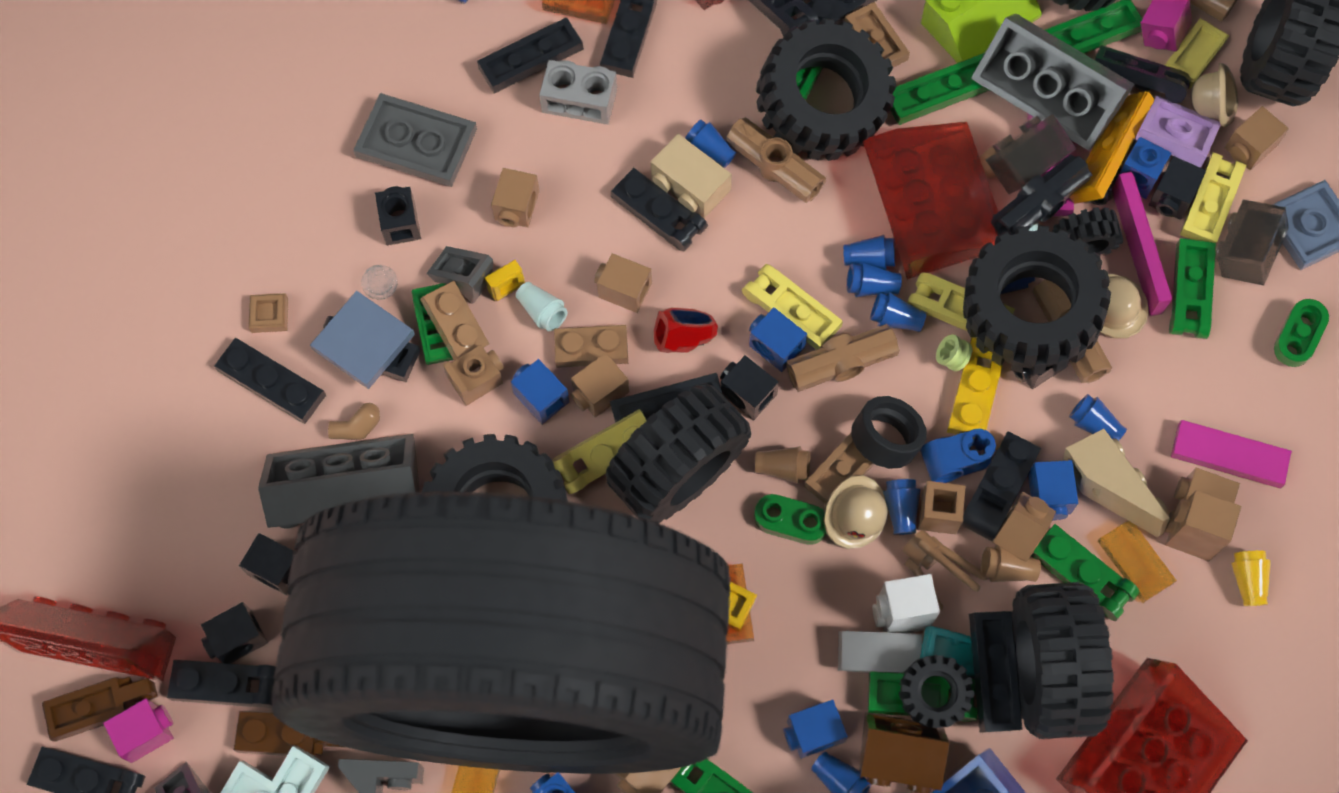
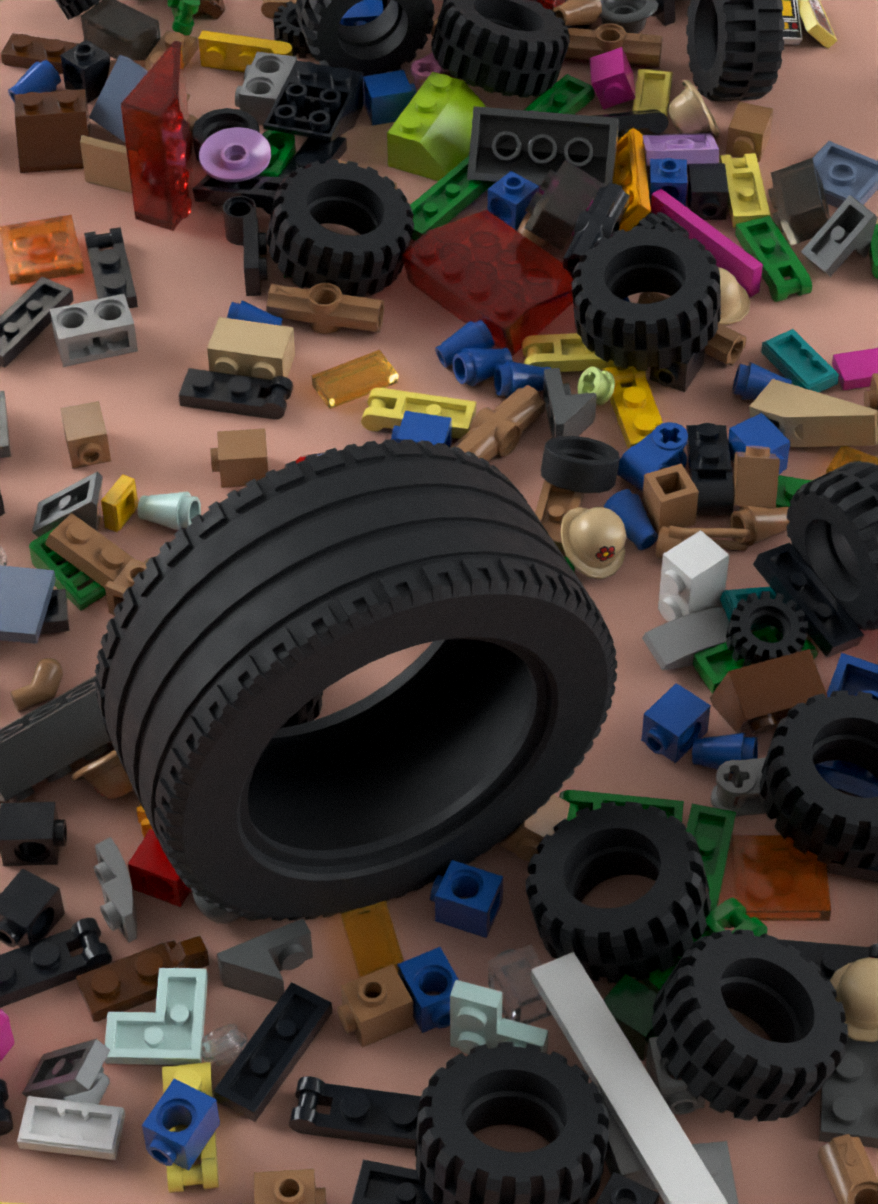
camera: 30 degrees left, 20 degrees down
none -> black plate [223,196,268,296]
none -> clear yellow tile [311,349,398,409]
none -> blue brick [487,171,539,237]
none -> dark grey slope [543,368,597,438]
none -> teal plate [761,329,839,392]
none -> dark grey slope [801,195,878,277]

